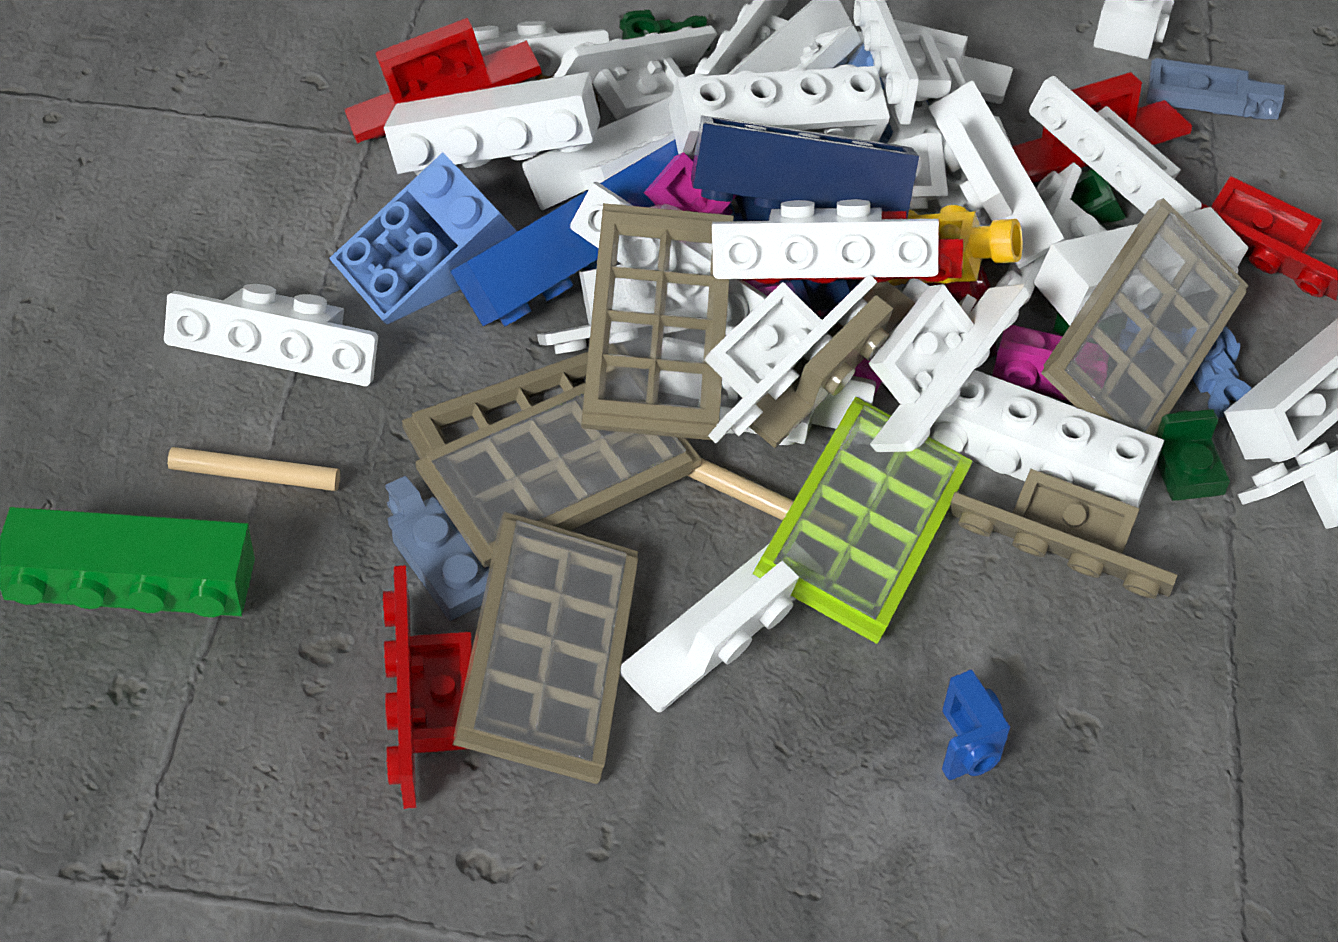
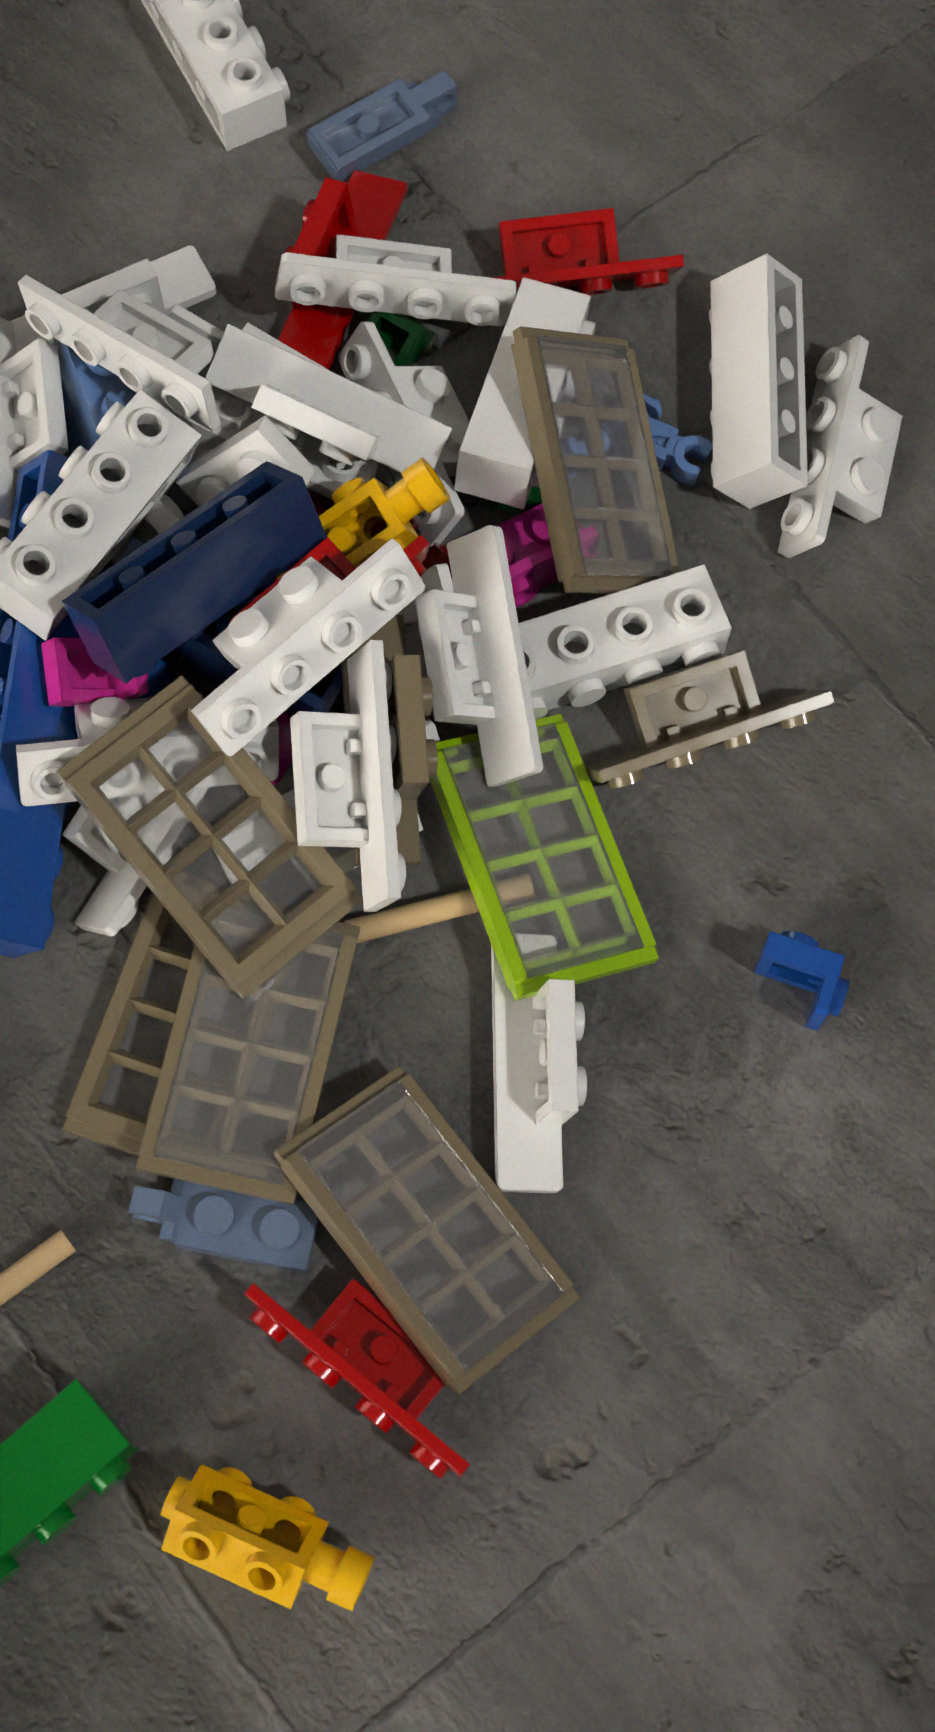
camera: 45 degrees left, 20 degrees up
dark green bracket [1155,409,1230,501] -> none
none -> yellow brick [161,1464,376,1612]

